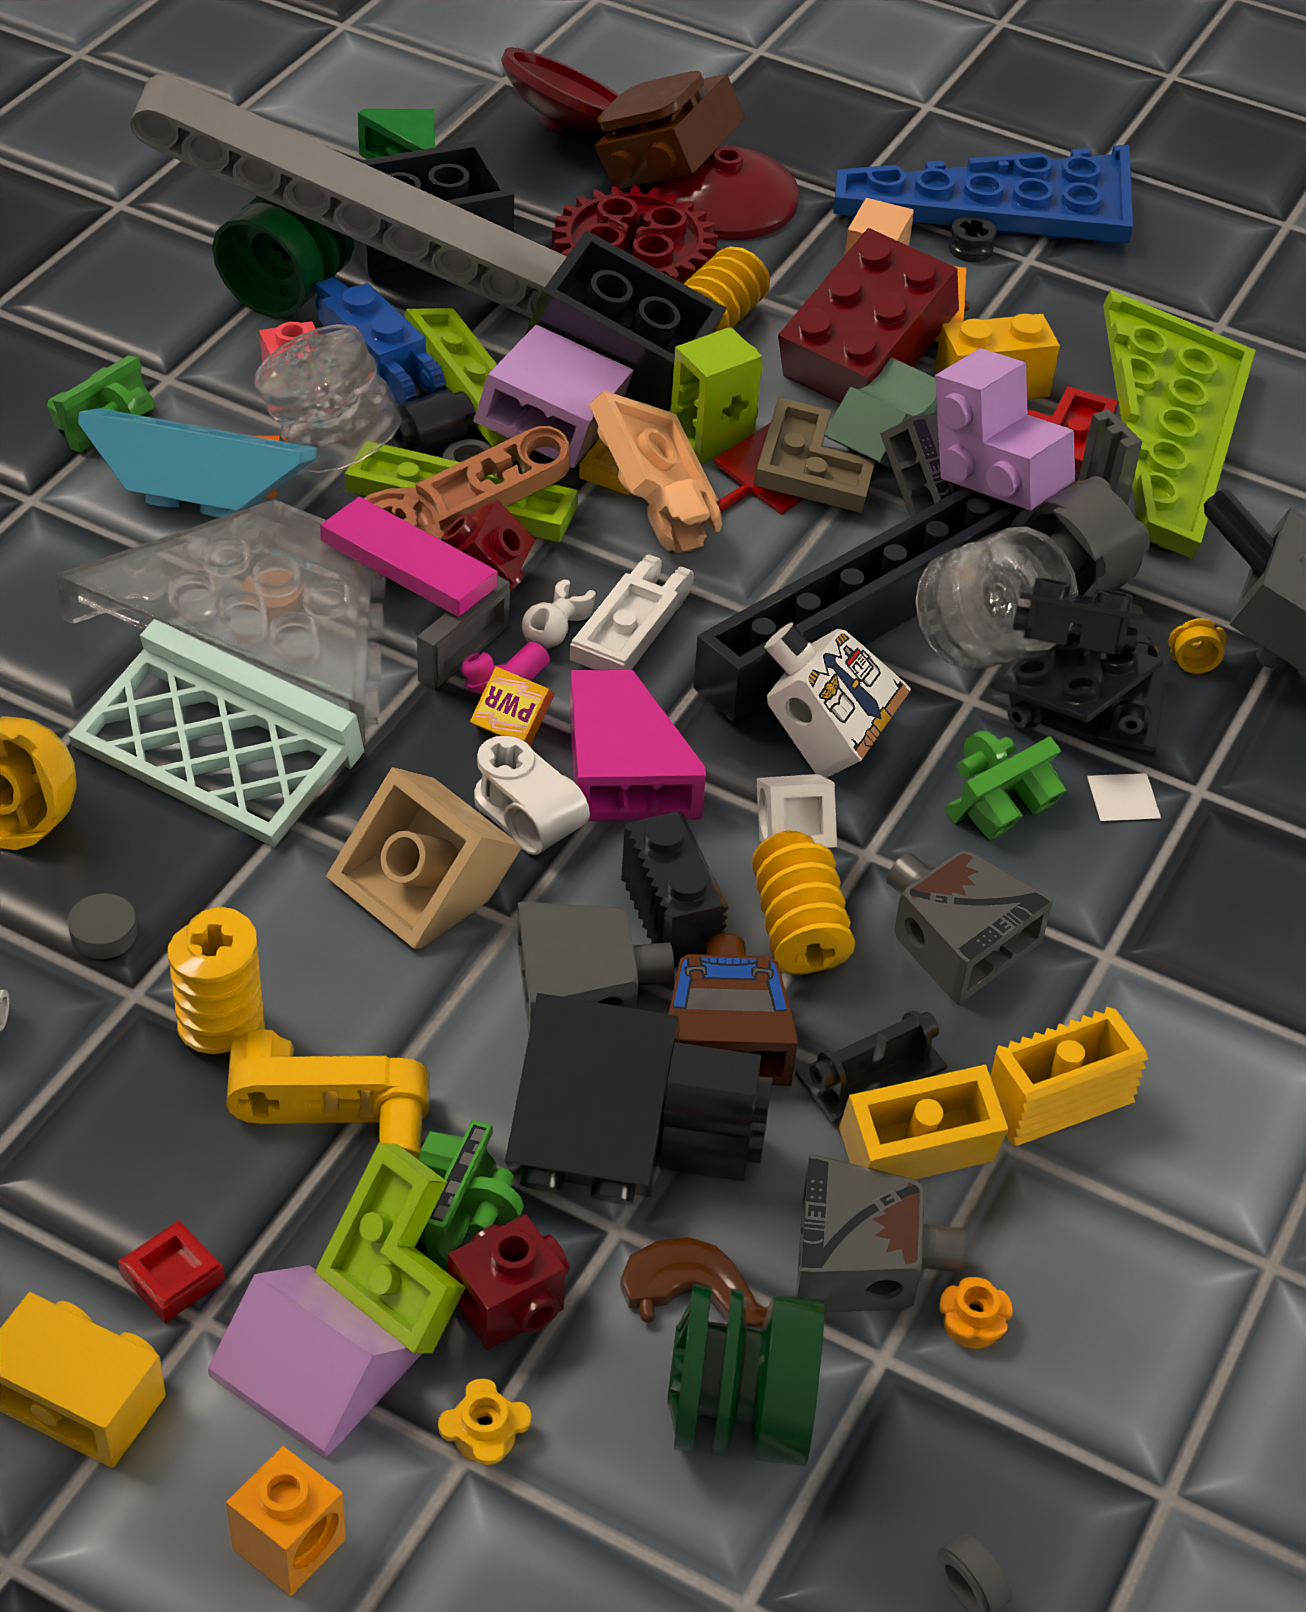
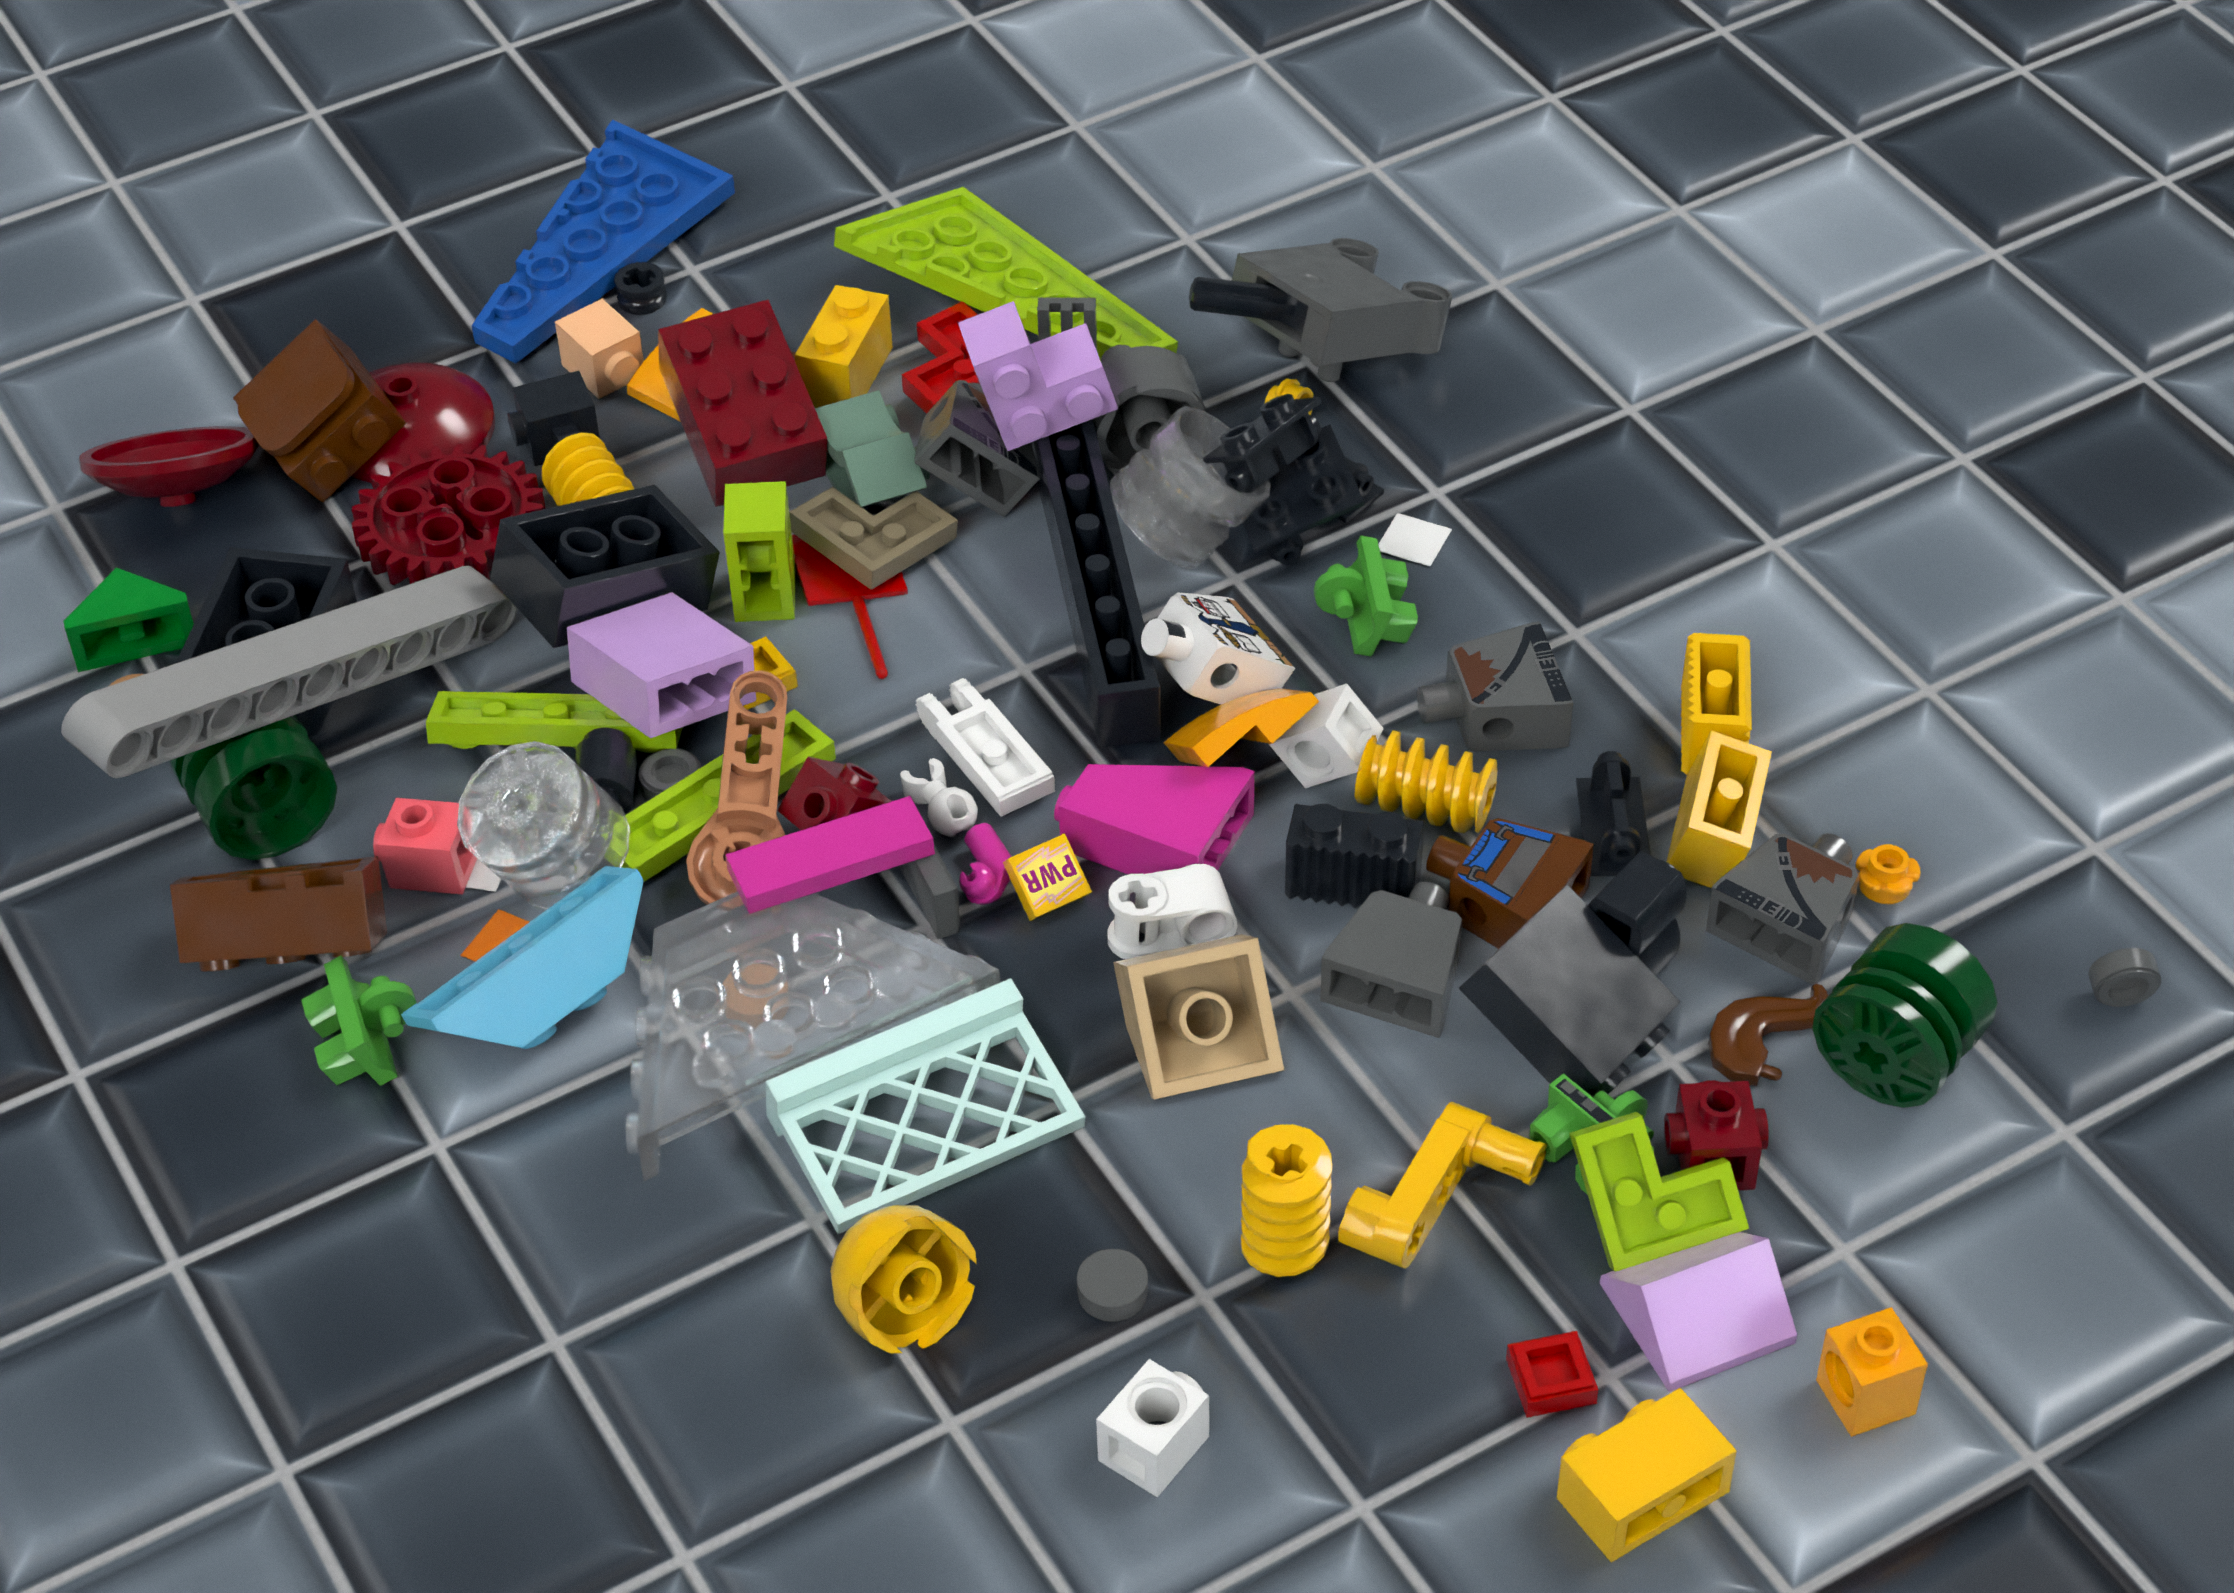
camera: 55 degrees left, 0 degrees up
blue hinge [315,277,446,404] -> none
yellow plate [438,1379,531,1465] -> none
light nougat plate [589,390,722,553] -> none
none -> reddish brown wedge [170,856,387,972]
none -> black brick [507,371,600,466]
none -> light orange slope [1163,688,1319,767]

